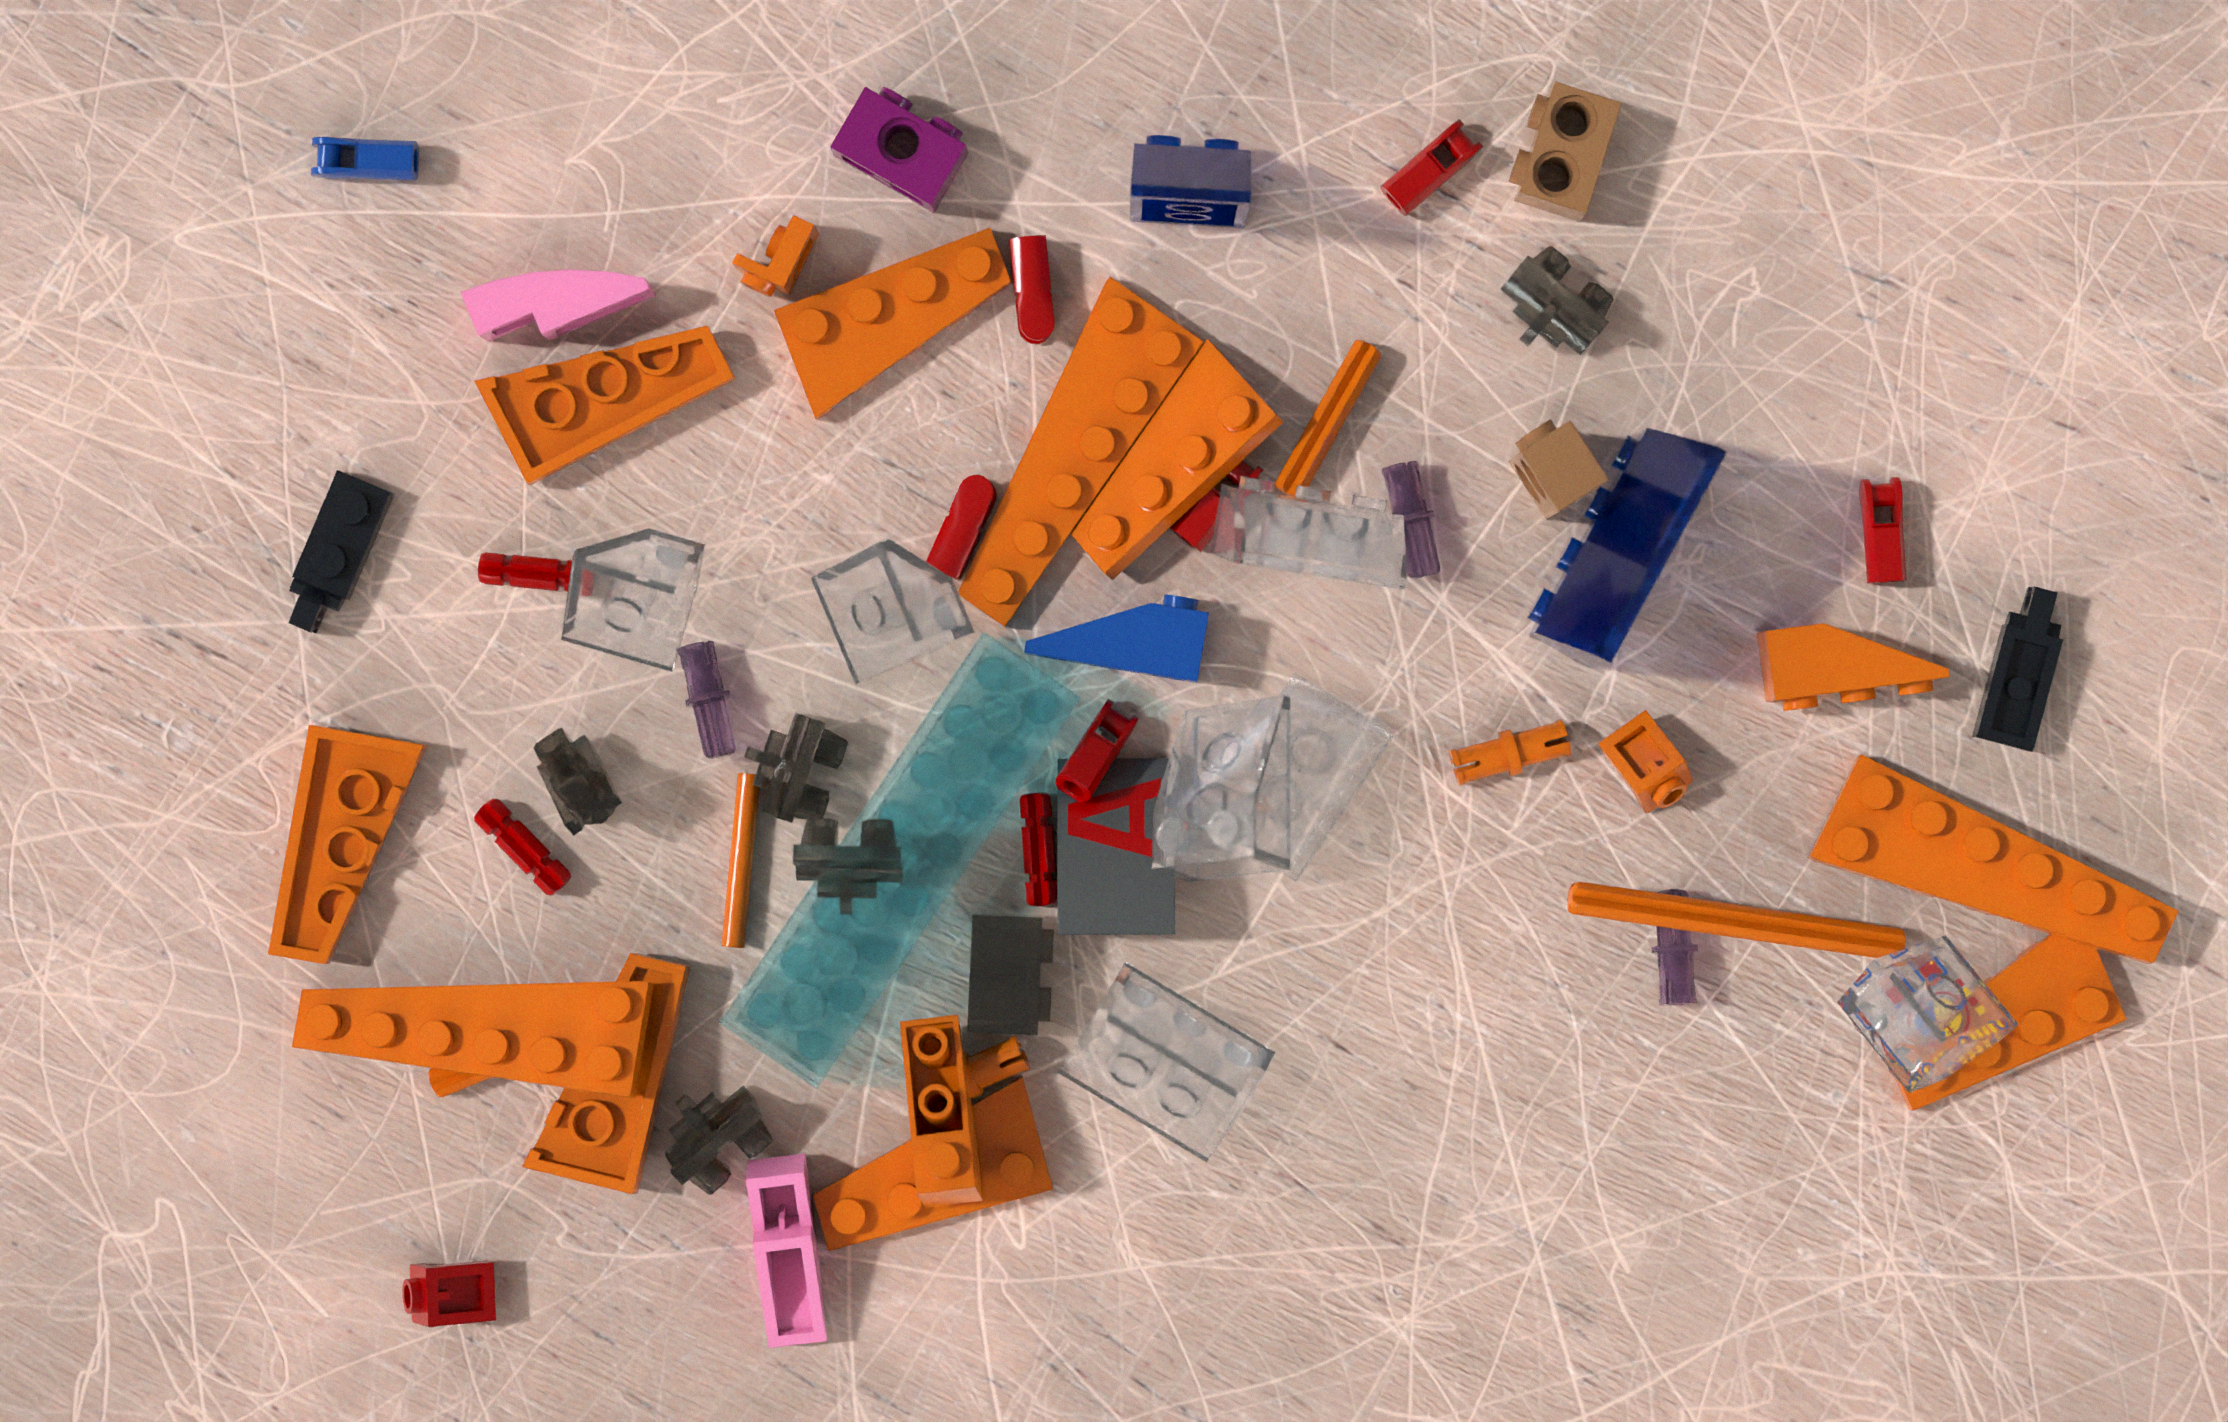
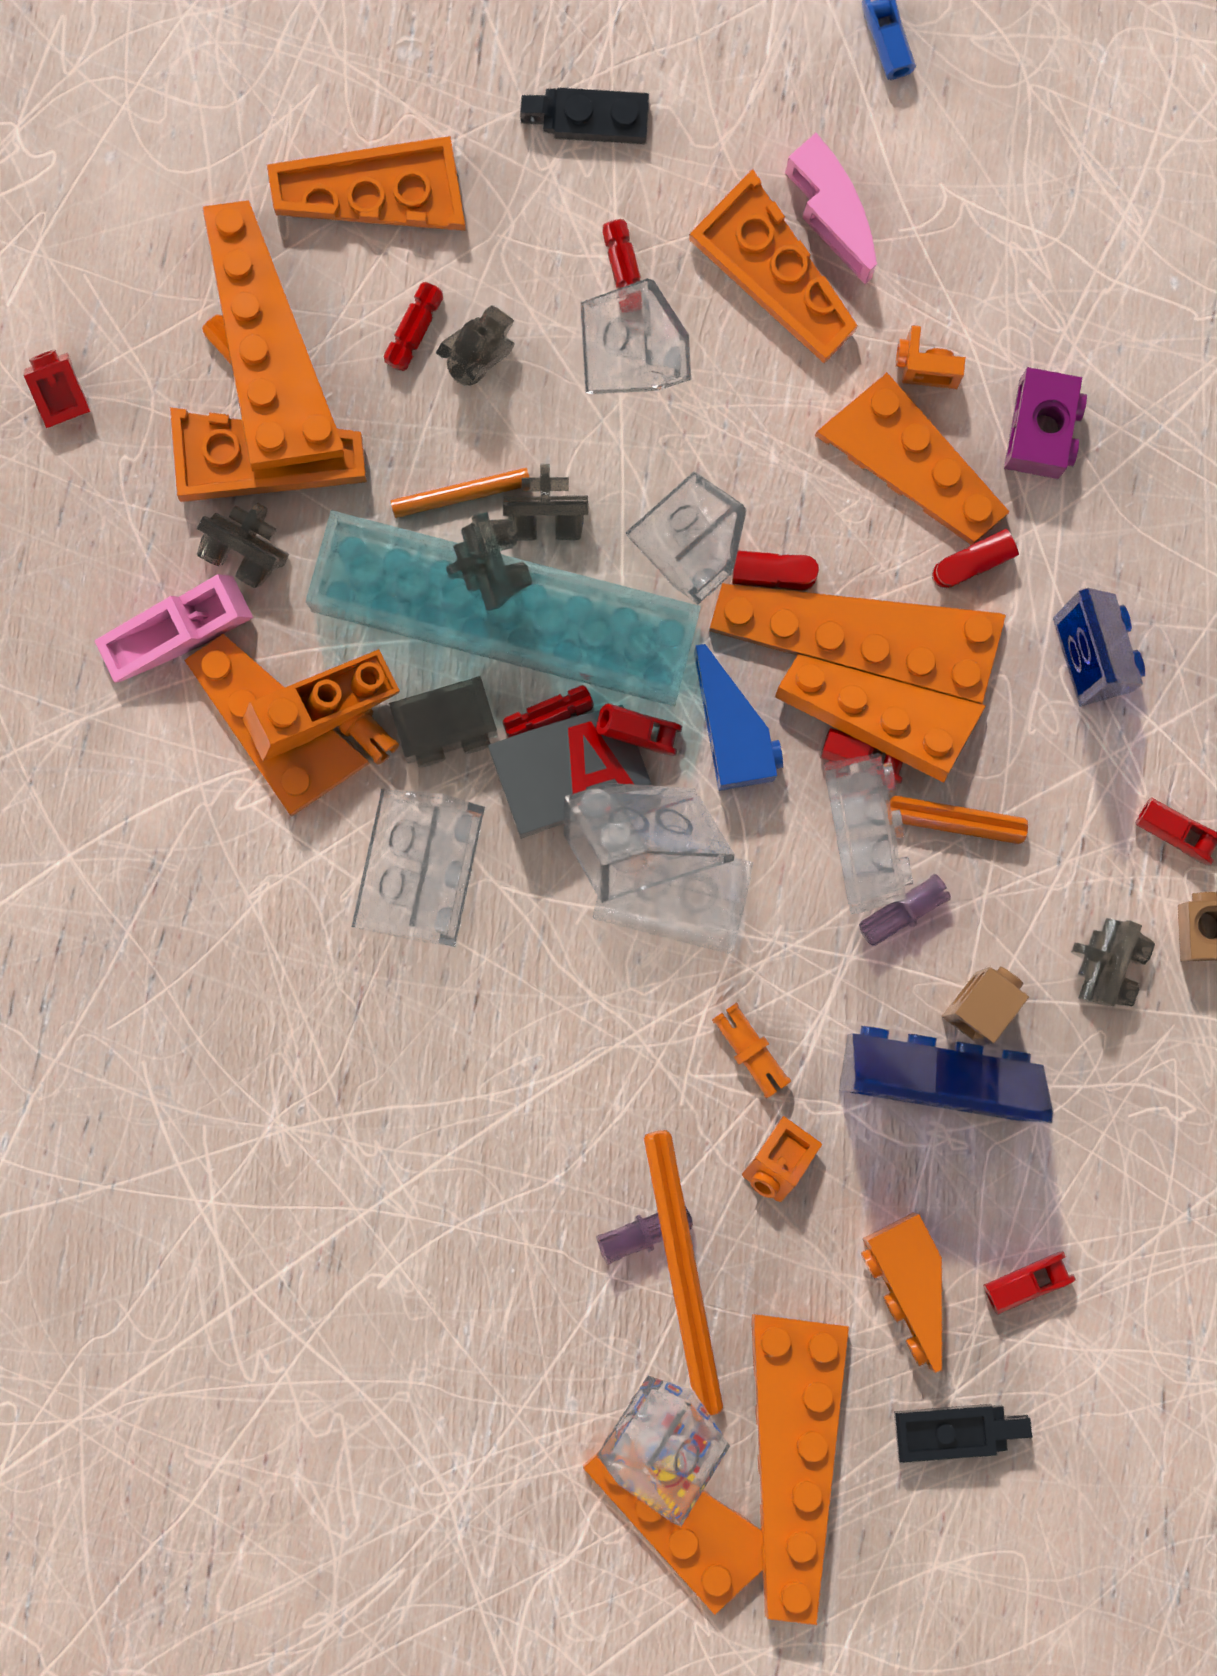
camera: 60 degrees right, 5 degrees down
clear purple axle [678,641,736,759] -> none

